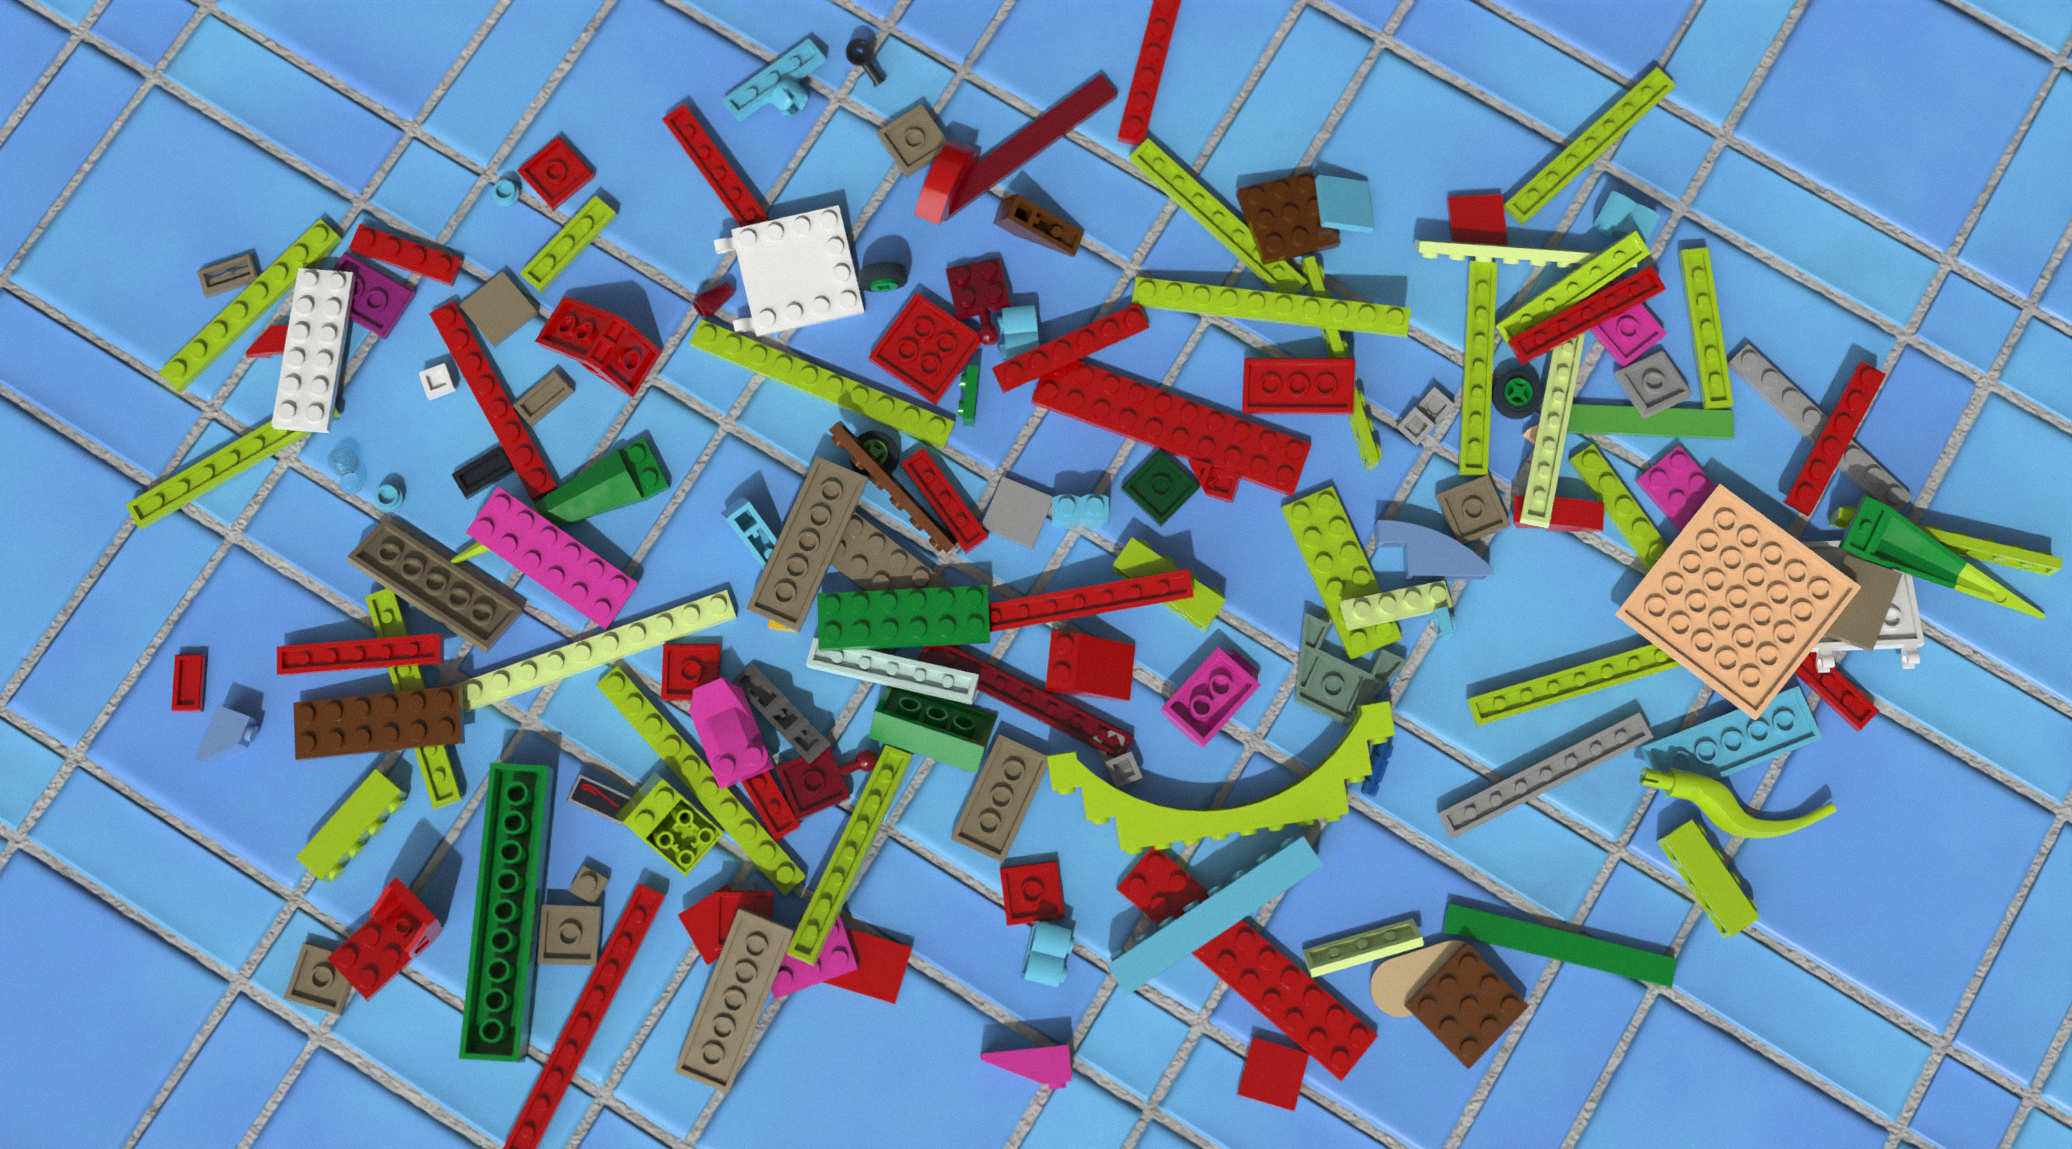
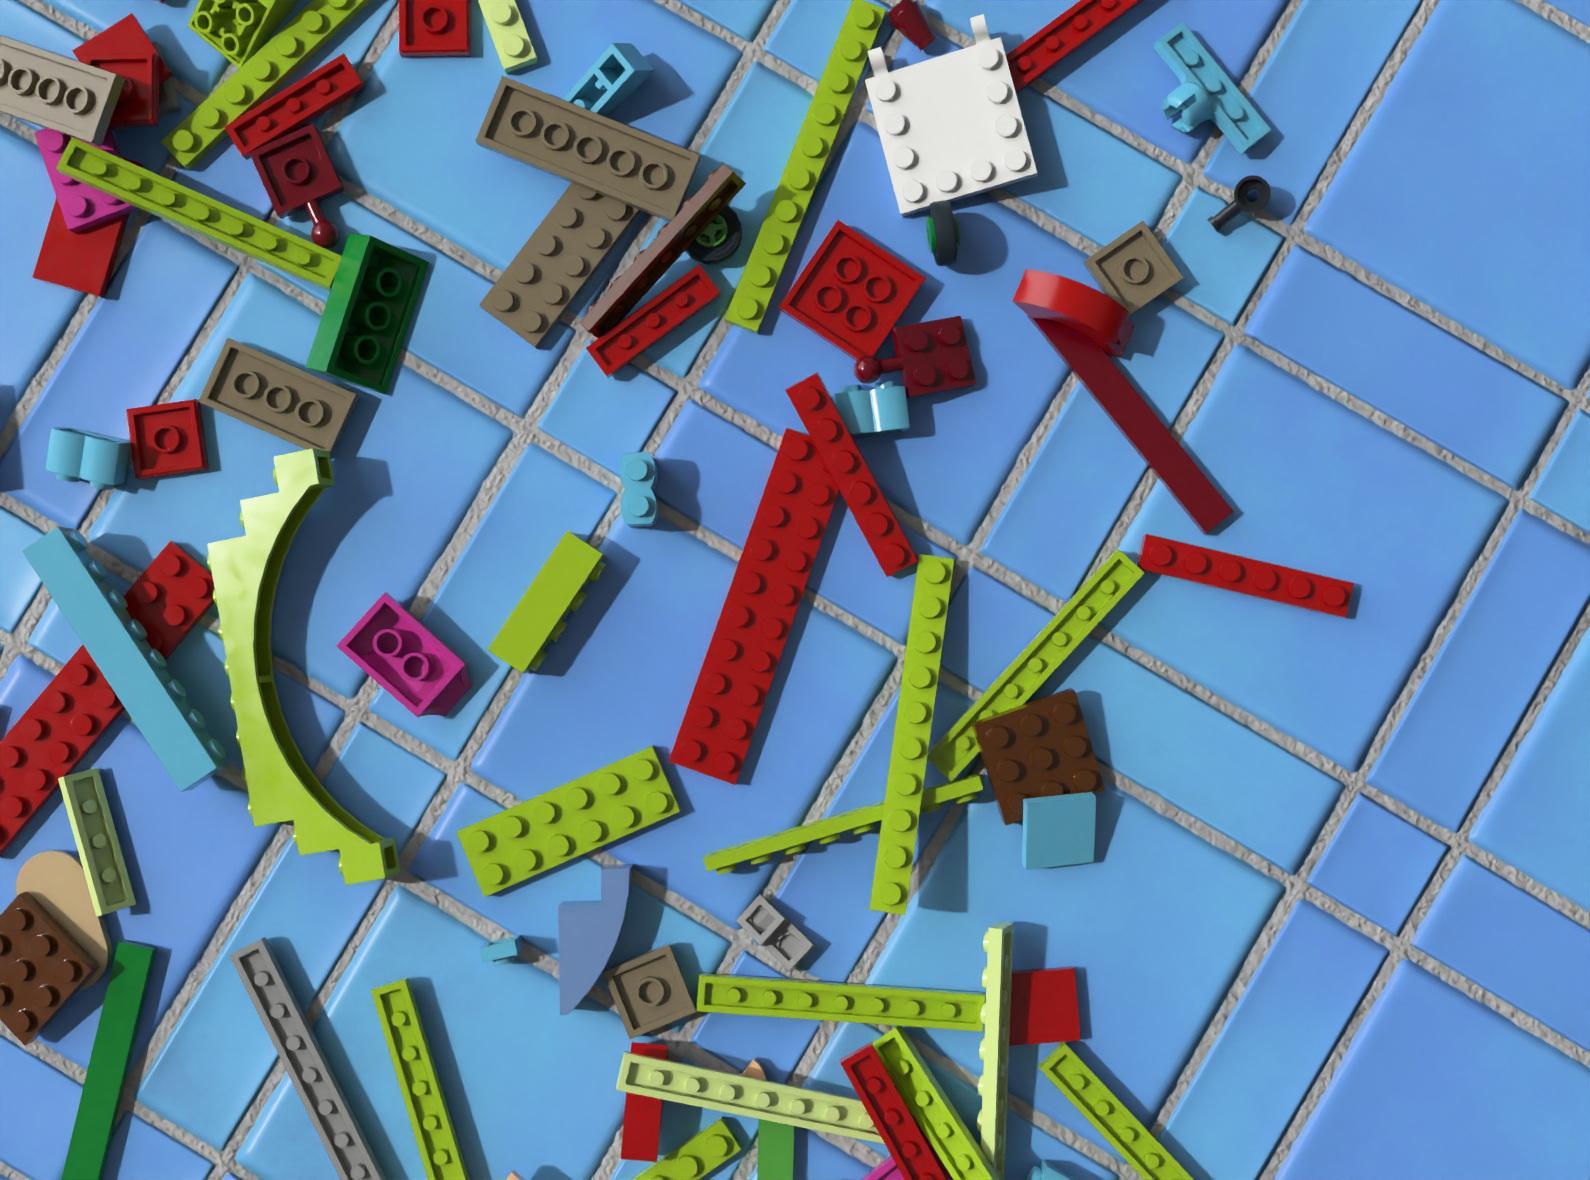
camera: 95 degrees right, 10 degrees up
dark pink slope [689,677,775,790] -> none
dark grey slope [732,663,831,764] -> none
light aqua plate [806,638,979,705] -> none
green plate [817,585,990,651] -> none
dark red tile [918,645,1134,758] -> none
green plate [958,365,979,427] -> none
light grey tile [981,476,1053,550] -> none
red plate [989,569,1194,633] -> none
reddish brown slope [993,194,1084,257] -> none
red slope [1045,631,1135,702] -> none
light grey slope [1093,726,1143,789] -> none
dark green tile [1121,449,1200,527] -> none
red slope [1188,458,1241,504] -> none
red tile [1242,358,1356,415] -> none
sand green wing [1294,612,1408,726] -> none
yellowish green plate [1340,580,1453,630] -> none
blue axle [1361,742,1394,797] -> none
black wheel [1492,369,1542,419] -> none

